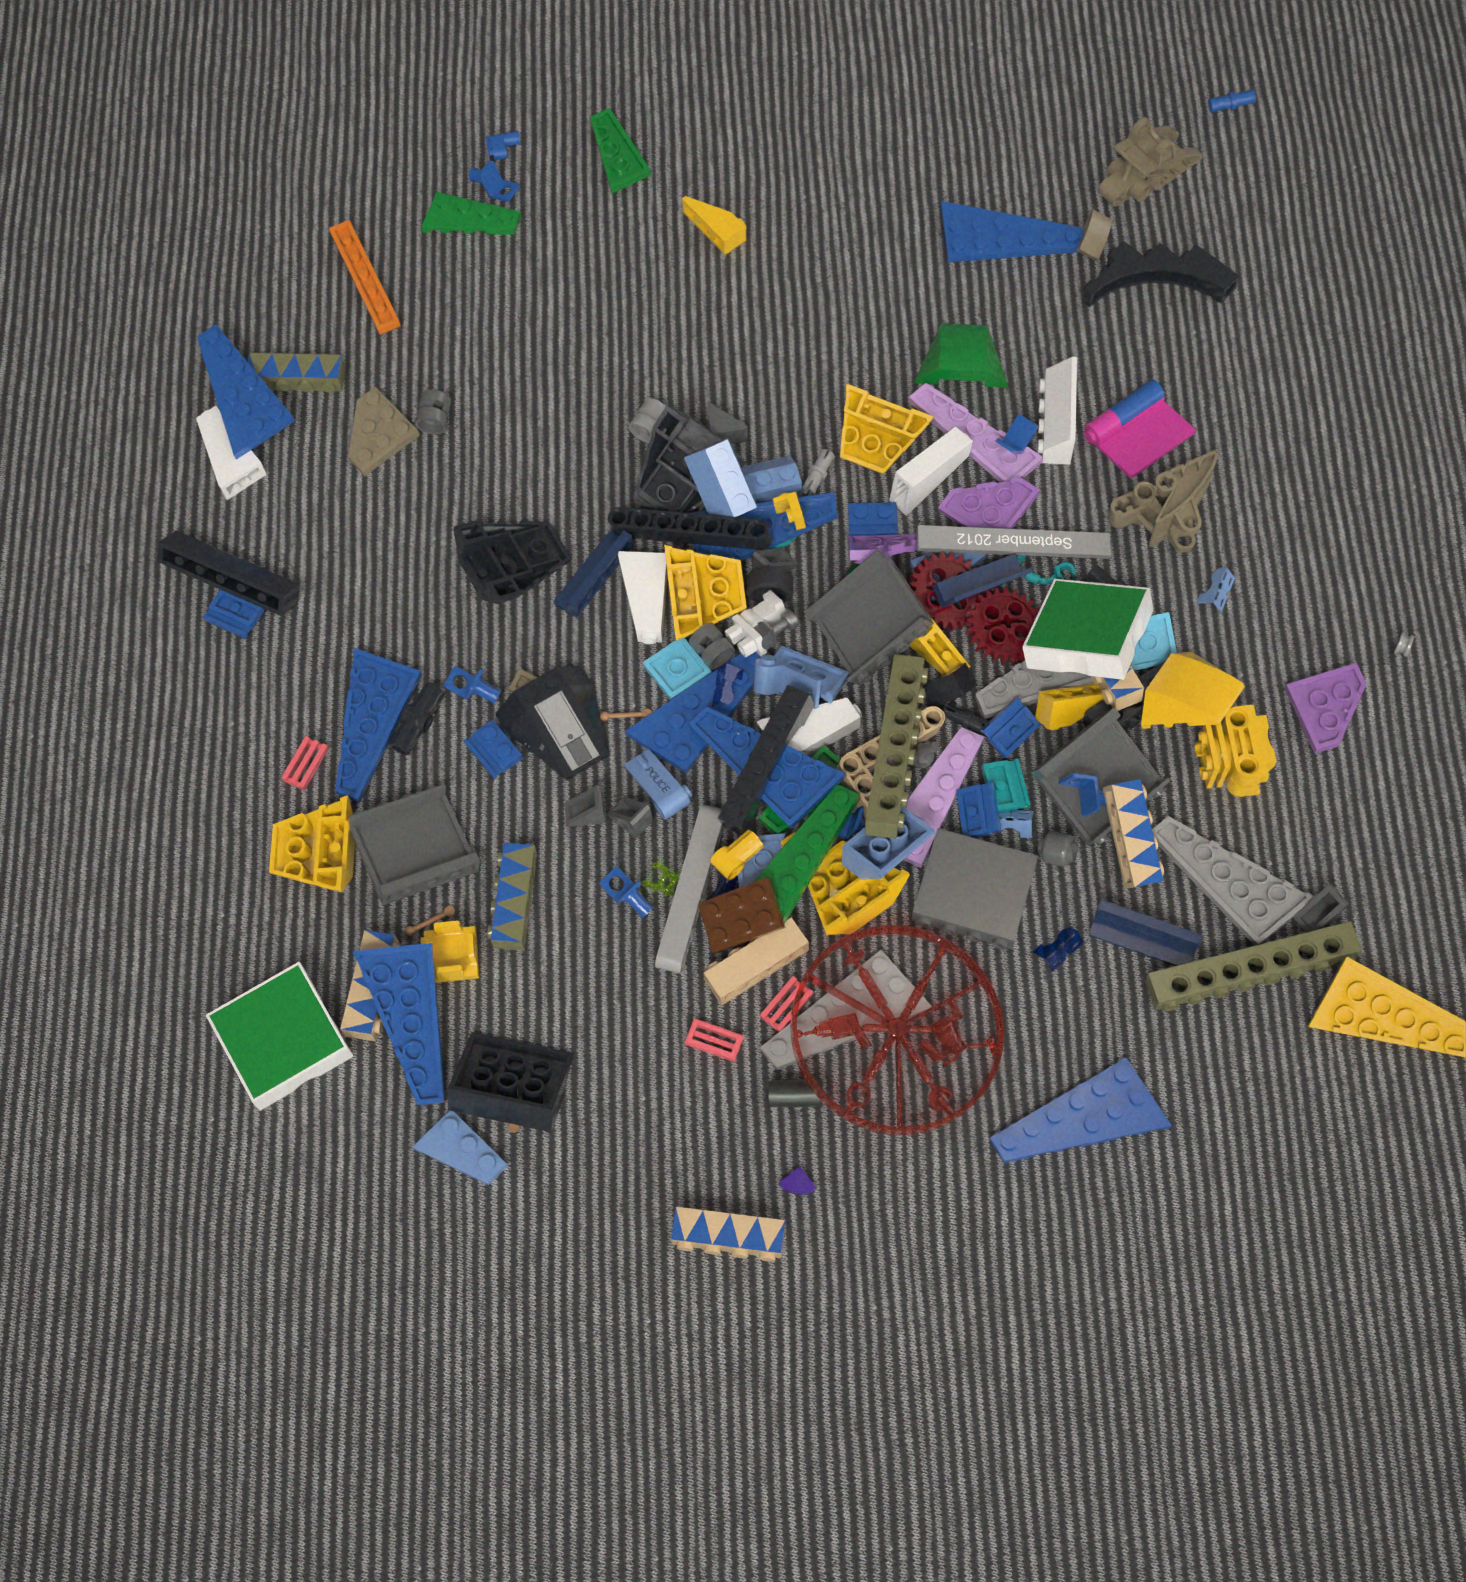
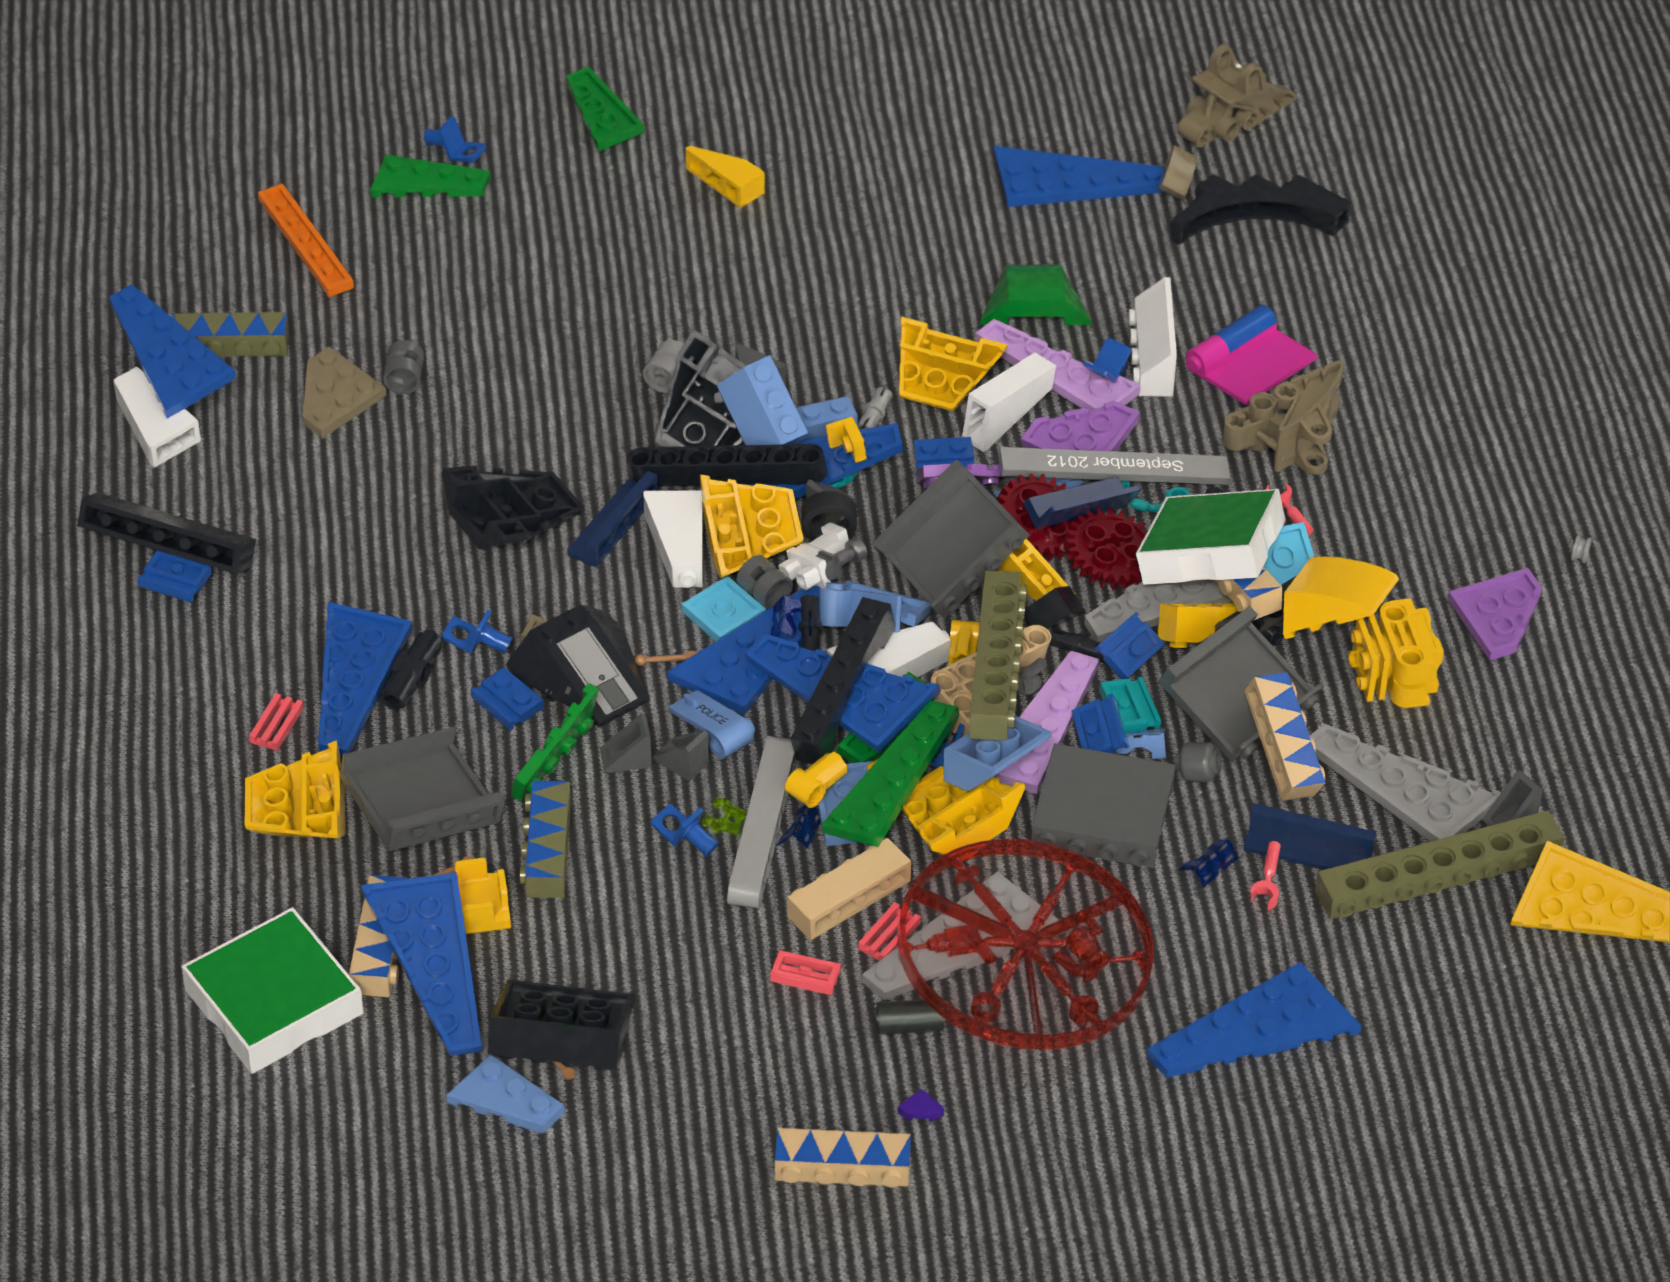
camera: 10 degrees left, 20 degrees down
blue piece [485,131,520,162] -> none
reddish brown plate [698,877,786,953] -> none
blue bracket [1059,773,1106,817] -> none
medium blue piece [1196,568,1235,612] -> none
blue pin [1208,89,1256,113] -> none
none -> green wing [511,683,599,802]
none -> black pin [798,595,822,651]
none -> yellow piece [948,619,980,665]
none -> coral piece [1250,841,1281,910]
none -> coral piece [1266,484,1314,536]

